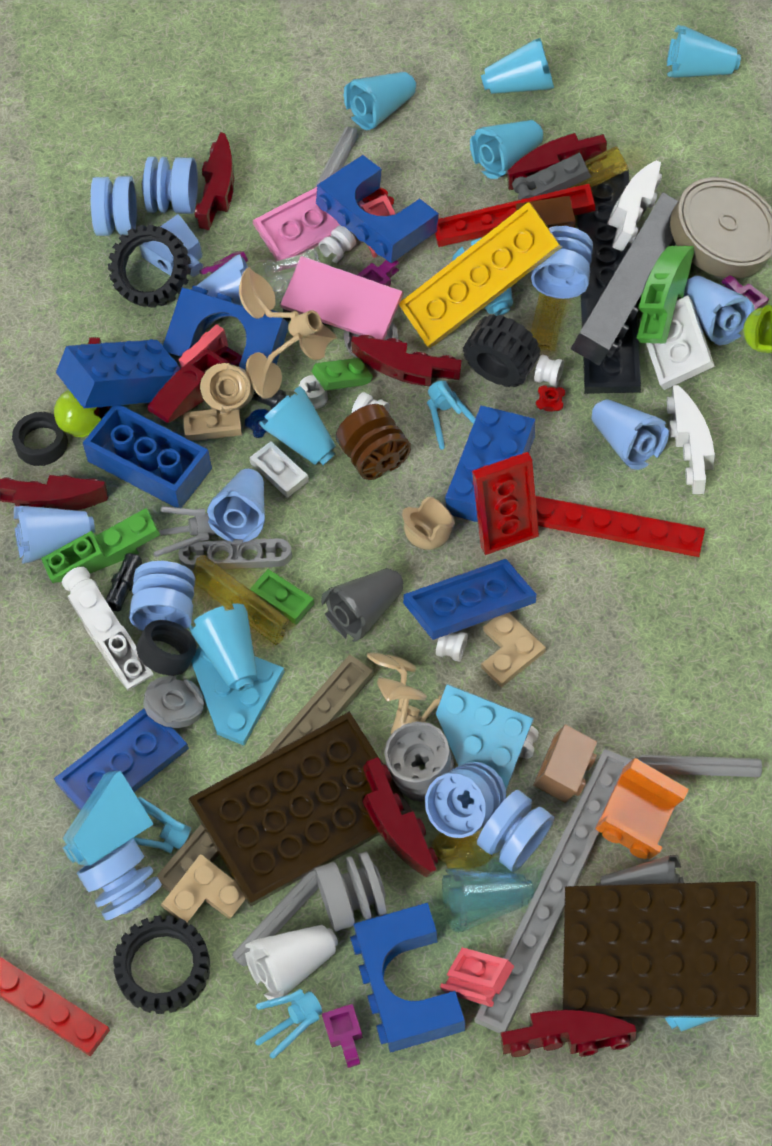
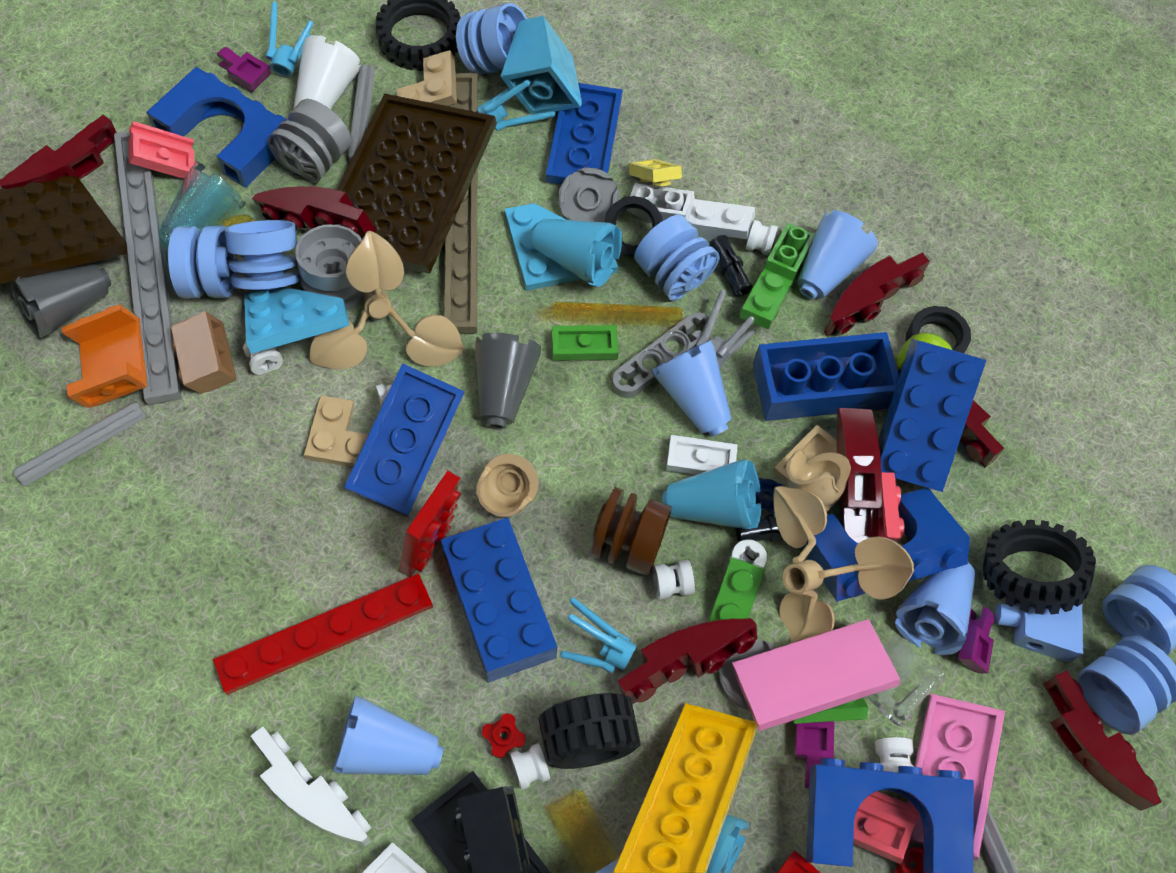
camera: 130 degrees right, 5 degrees up
none -> light yellow plate [628,159,682,186]

